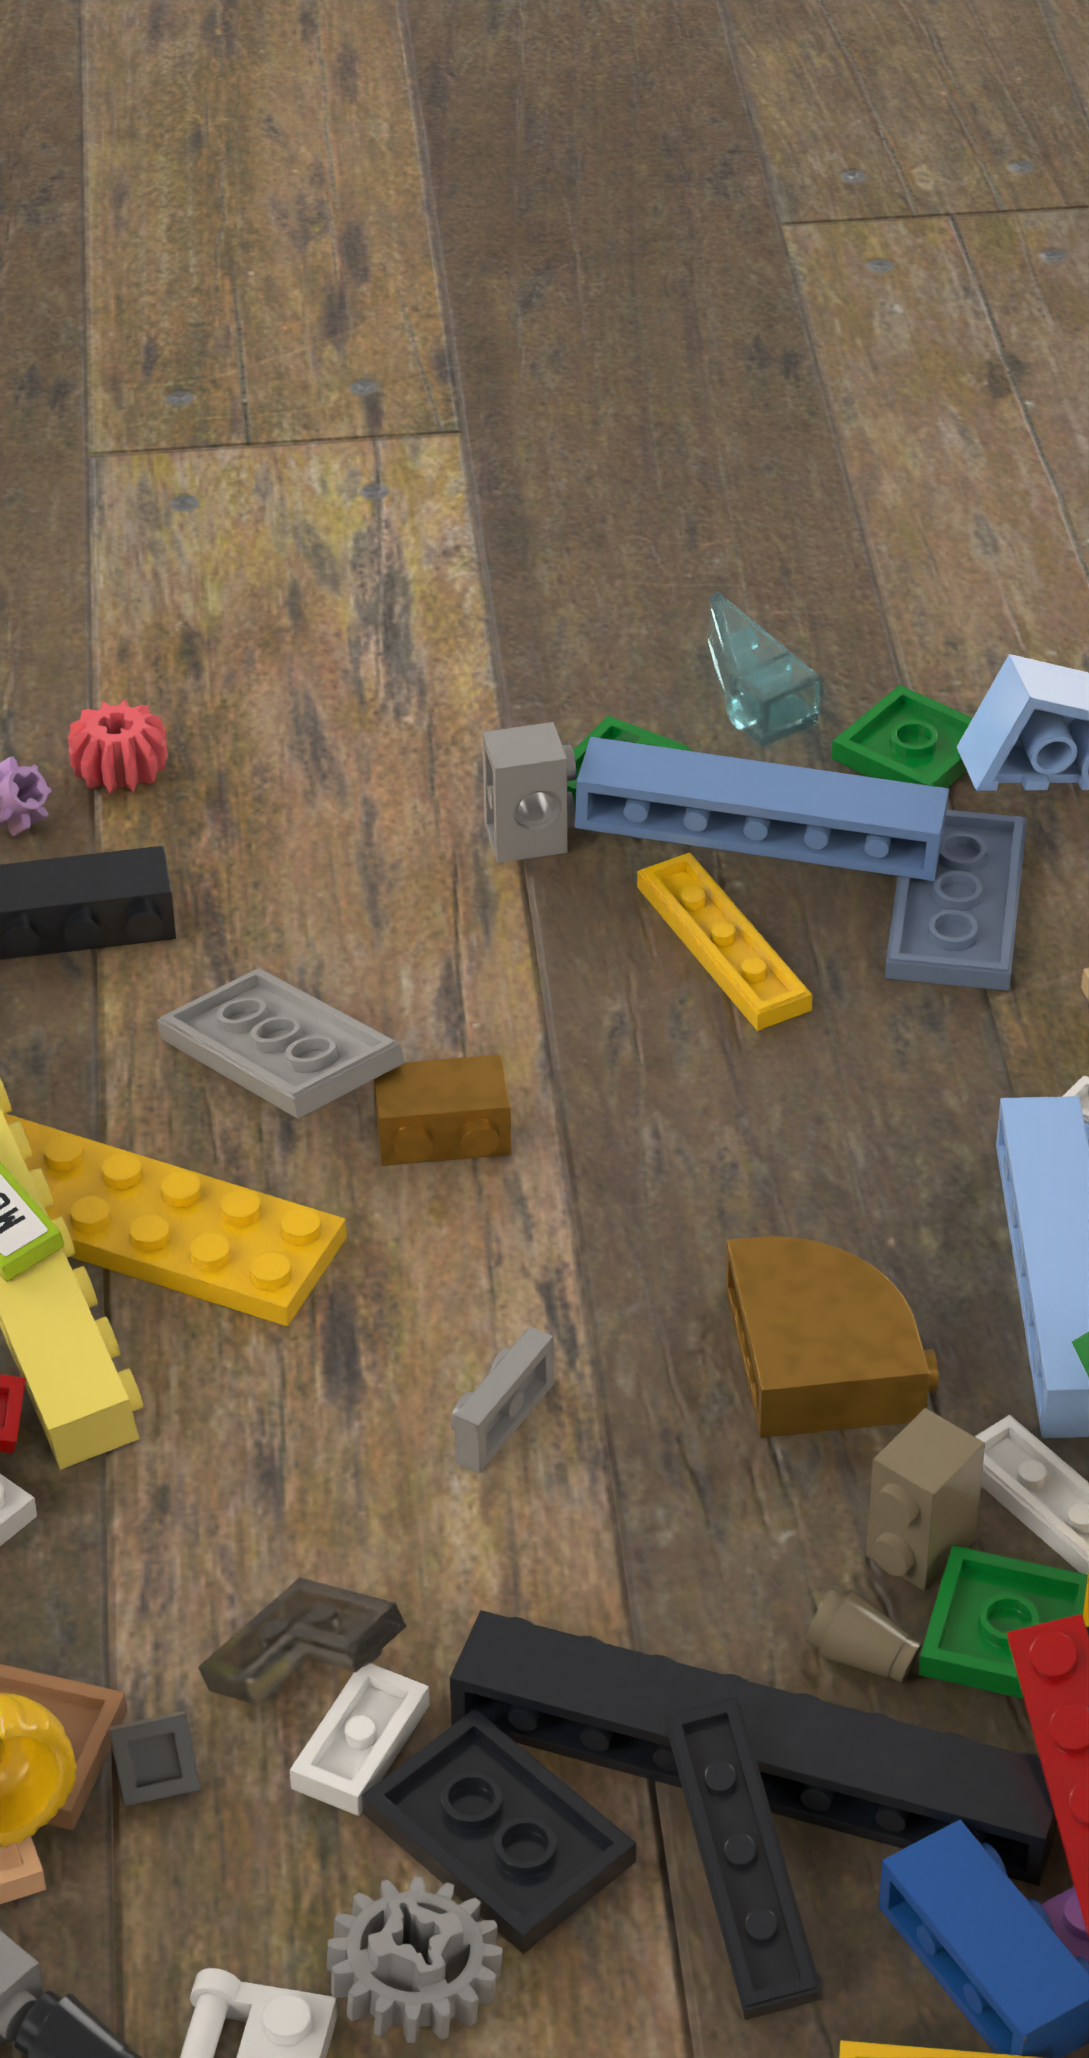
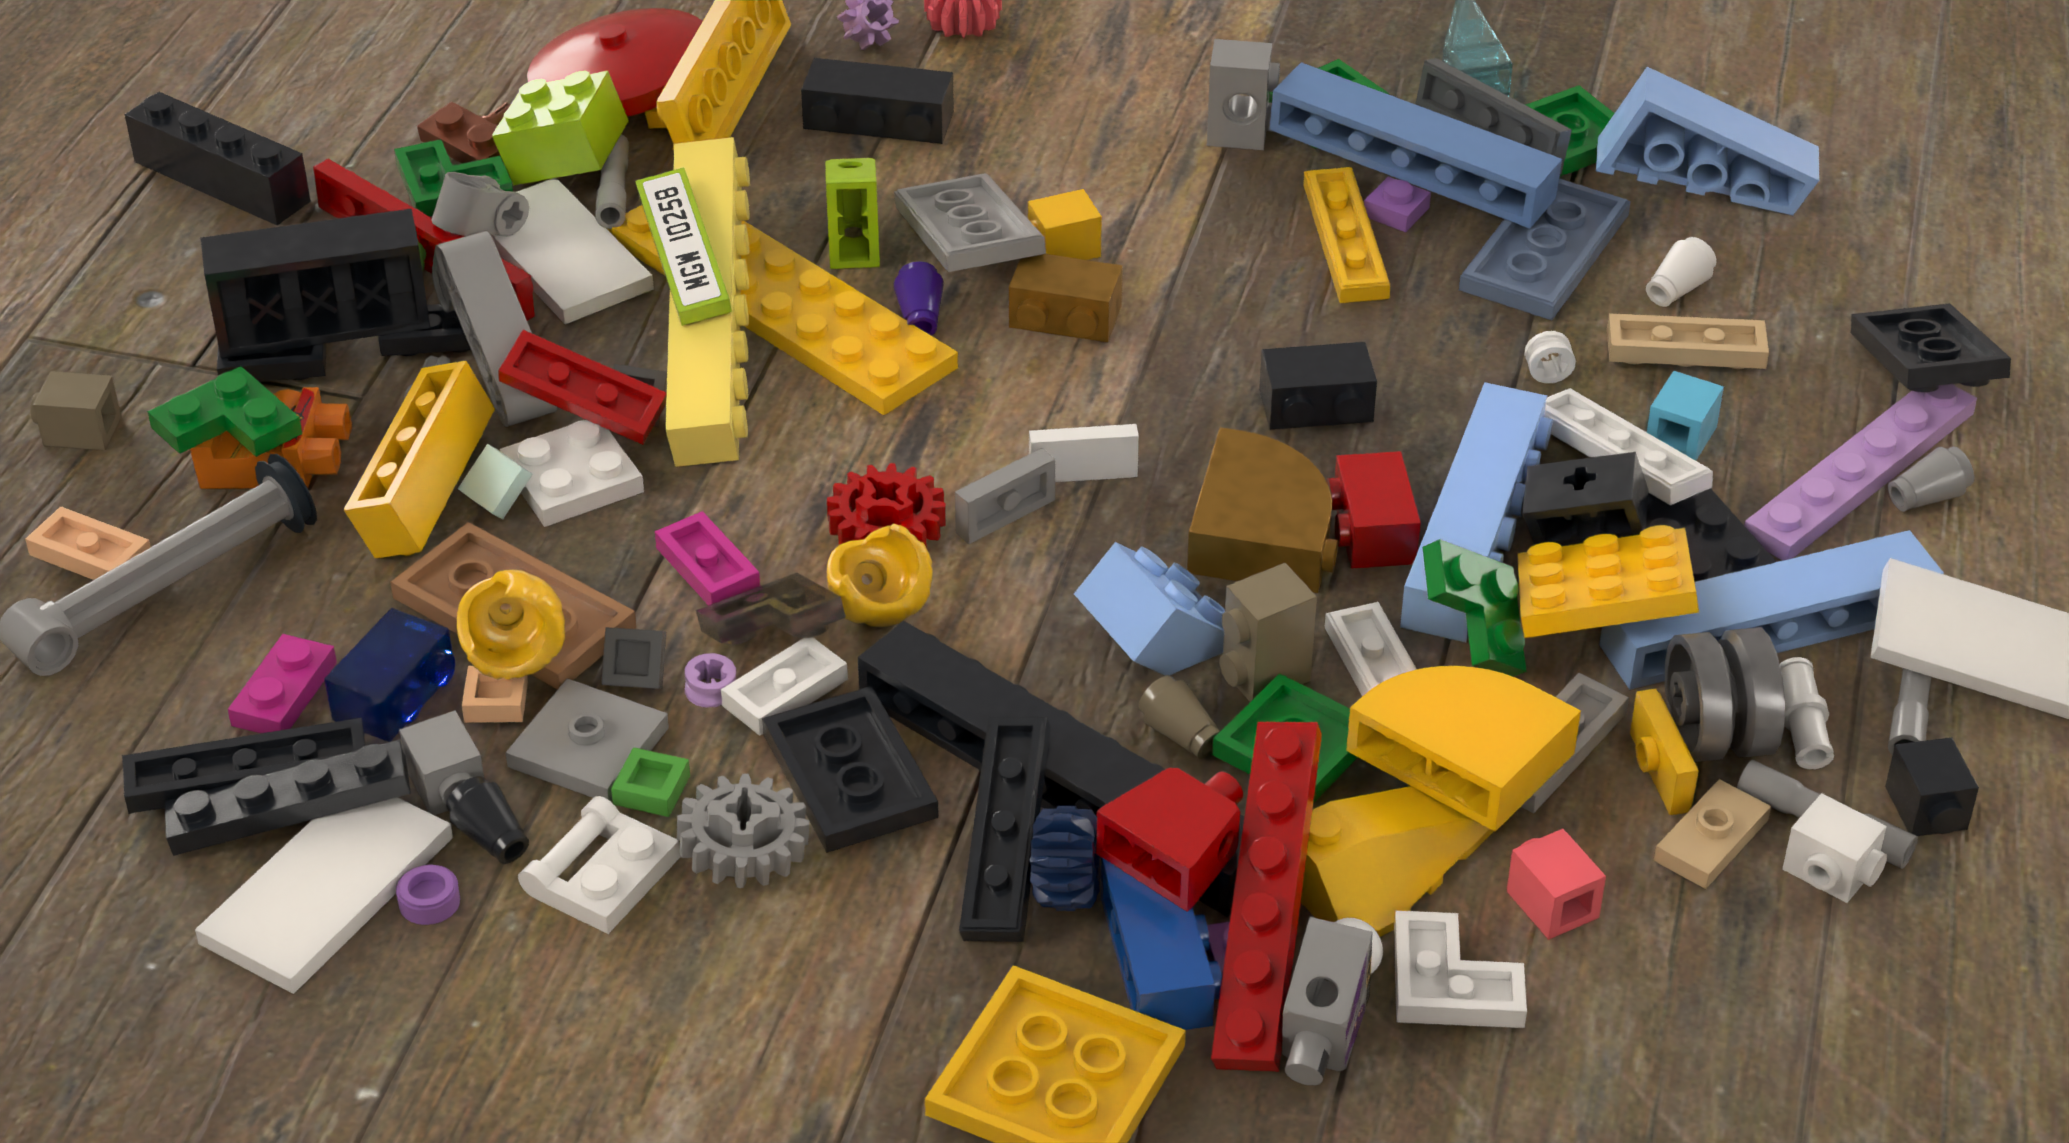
camera: 20 degrees right, 0 degrees up
none -> light grey plate [506,679,669,801]
none -> bright green plate [611,747,690,817]
none -> dark pink plate [655,511,760,610]
none -> lavender bush [685,653,736,708]
none -> lime torso [825,158,880,269]
none -> red gear [827,463,946,548]
none -> yellow piece [827,524,933,627]
none -> dark purple cone [893,261,944,336]
none -> yellow brick [1028,189,1102,260]
none -> white tile [1029,424,1139,482]
none -> dark blue gear [1029,806,1101,911]
none -> light blue slope [1074,542,1225,676]
none -> red torso [1096,768,1243,912]
none -> black brick [1259,342,1377,430]
none -> red brick [1326,451,1421,569]
none -> medium lavender plate [1364,176,1431,232]
none -> dark grey tile [1415,58,1572,175]
none -> white bush [1524,331,1576,384]

